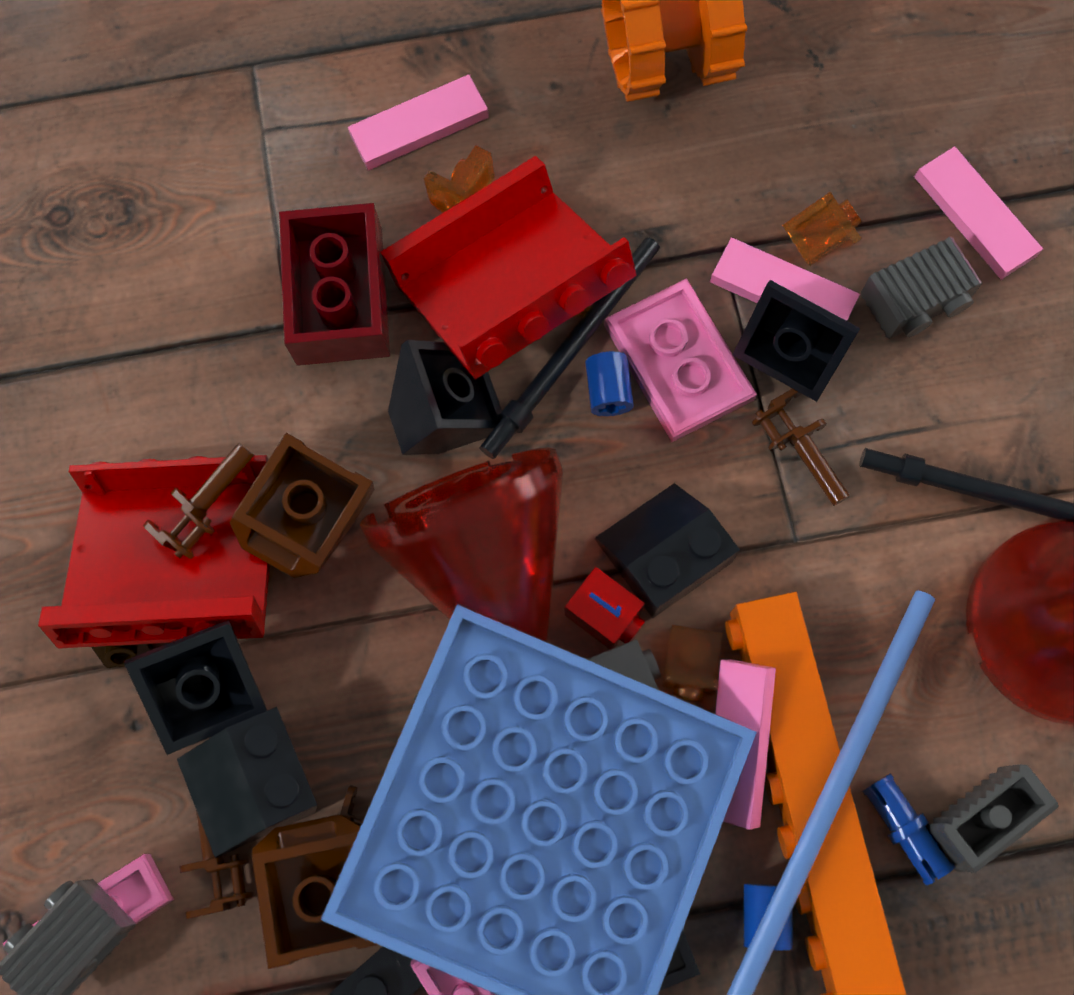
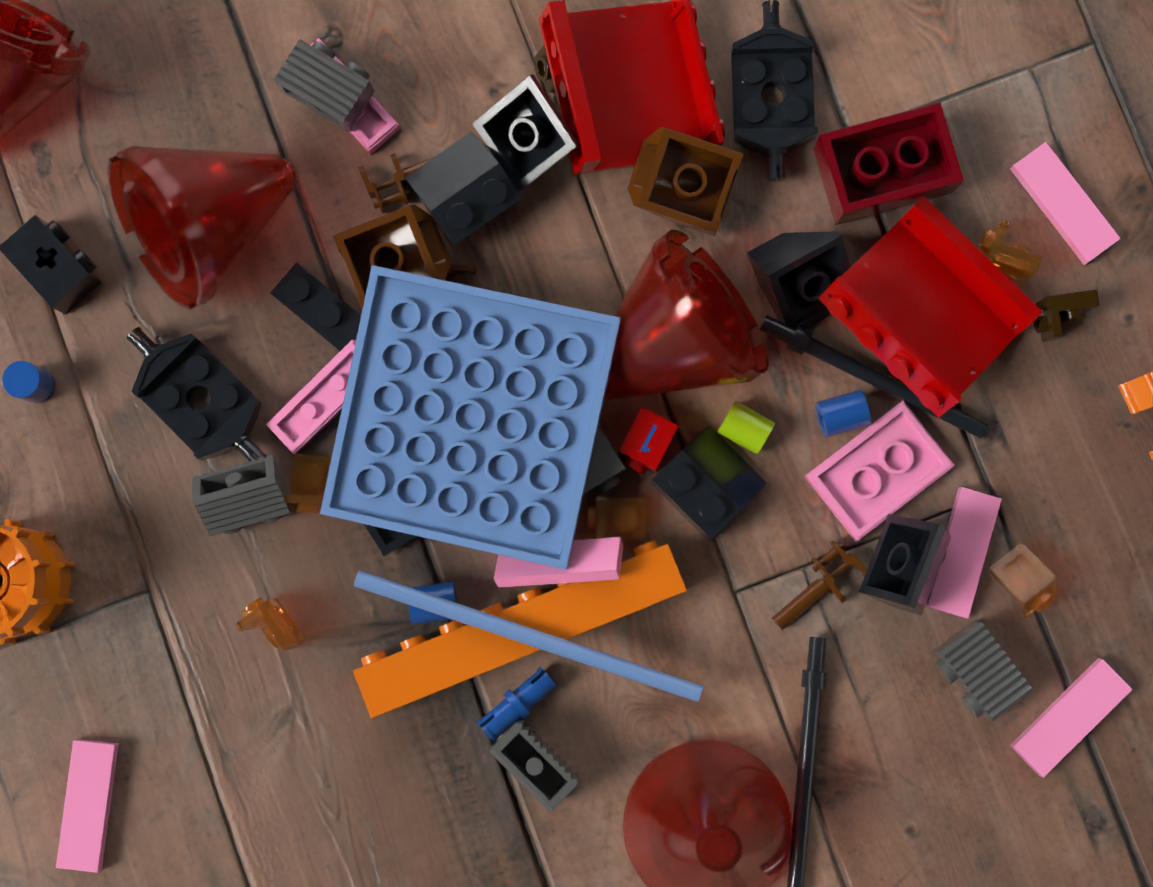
camera: 80 degrees right, 10 degrees up
reddish brown piece [143,443,254,559] -> none
none -> lime piece [717,400,775,455]
none -> black plate [731,0,818,182]
none -> dark brown bracket [1033,289,1100,342]

